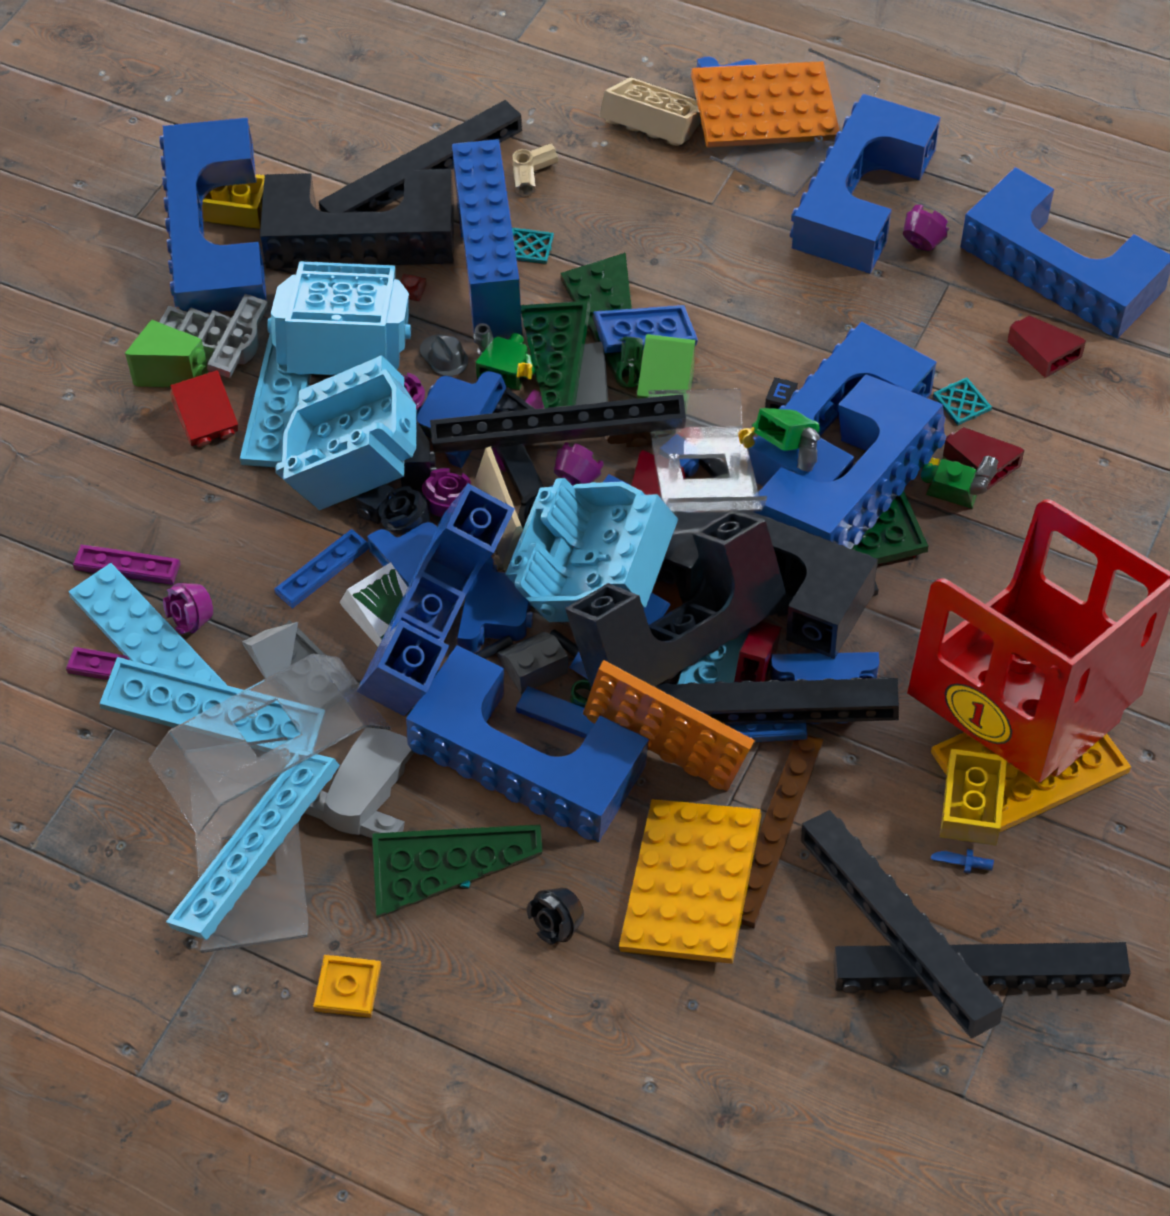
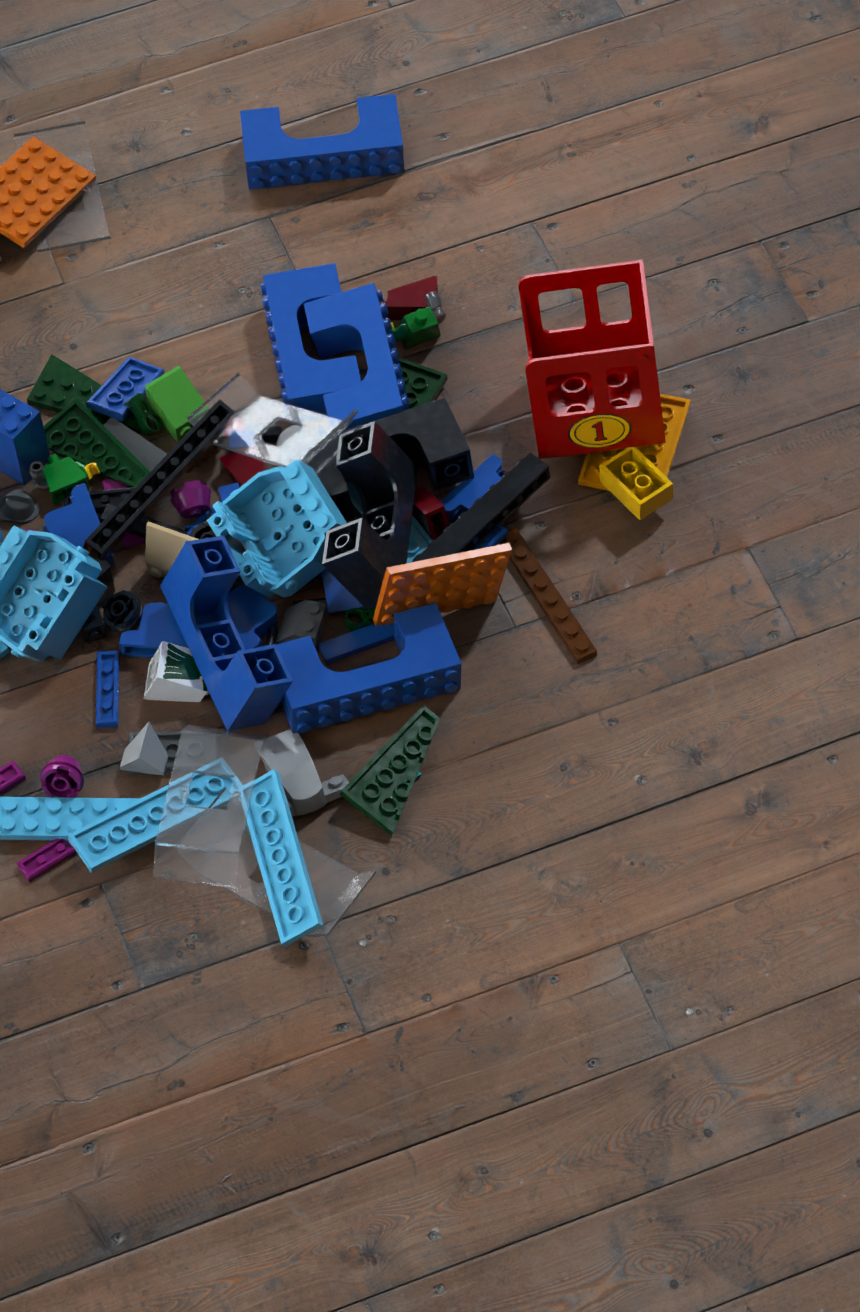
camera: 45 degrees left, 0 degrees up
light orange tile [313,955,382,1018] -> none
magenta cone [422,468,471,517] -> none
black cone [527,887,584,945] -> none
light orange plate [619,799,761,964] -> none
green torso [738,408,820,471] -> none
black brick [765,377,798,409] -> none
blue arch [790,94,941,274] -> none
black brick [801,810,1003,1039] -> none
black brick [833,942,1131,993] -> none
magenta cone [903,205,950,251] -> none
blue piece [931,849,994,874] -> none
teal window [933,377,992,425] -> none
dark red slope [1007,315,1086,378] -> none

